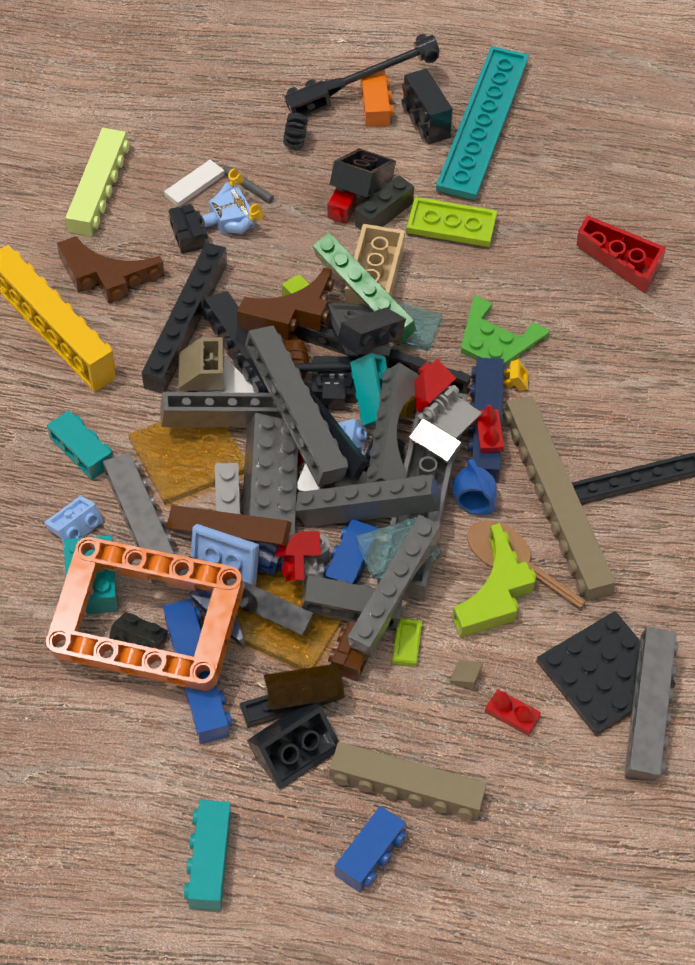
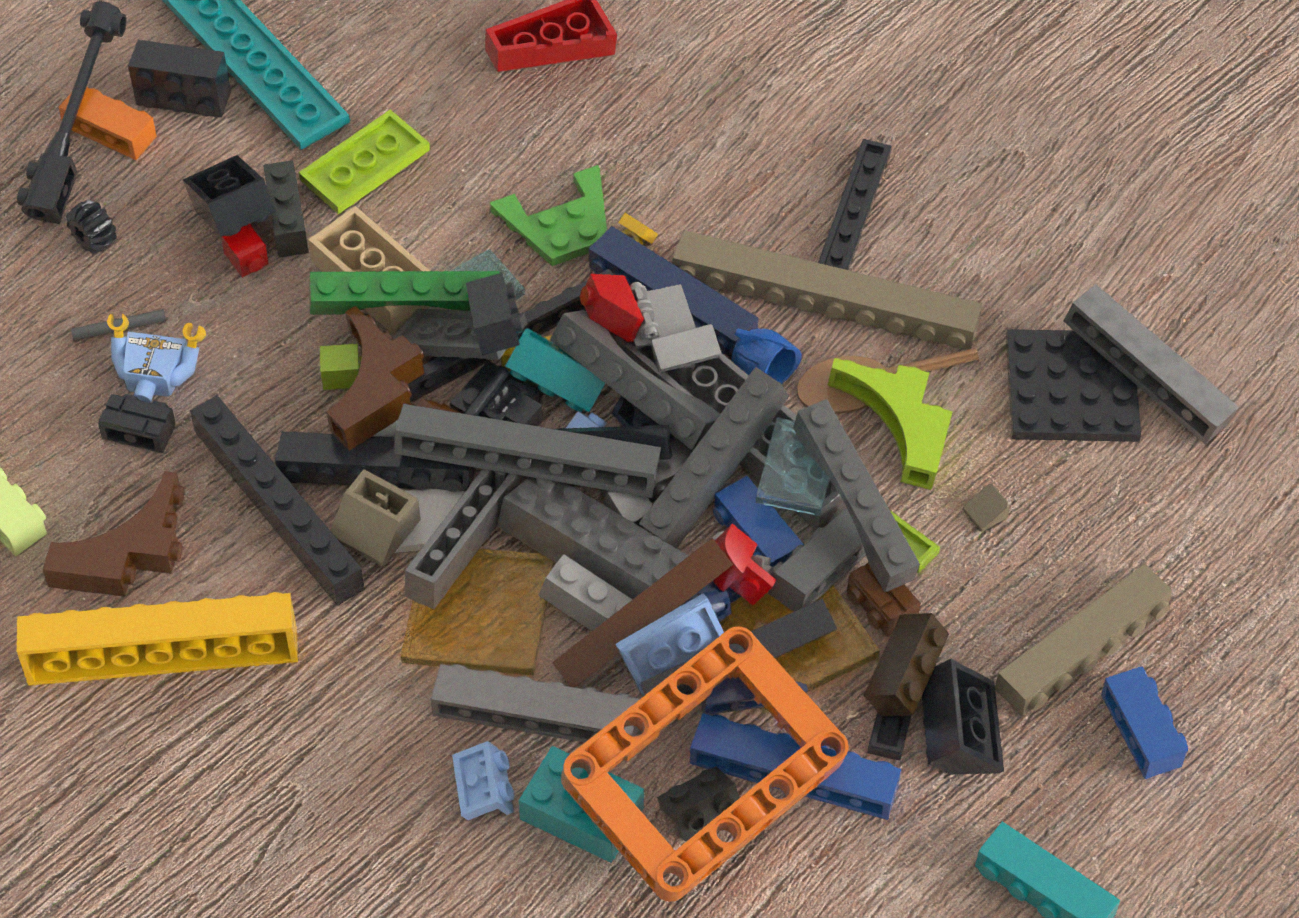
camera: 55 degrees left, 0 degrees up
teal brick [47,410,113,481] -> none
white tile [164,159,225,207] -> none
red tile [476,404,504,453] -> none
red tile [485,689,541,736] -> none

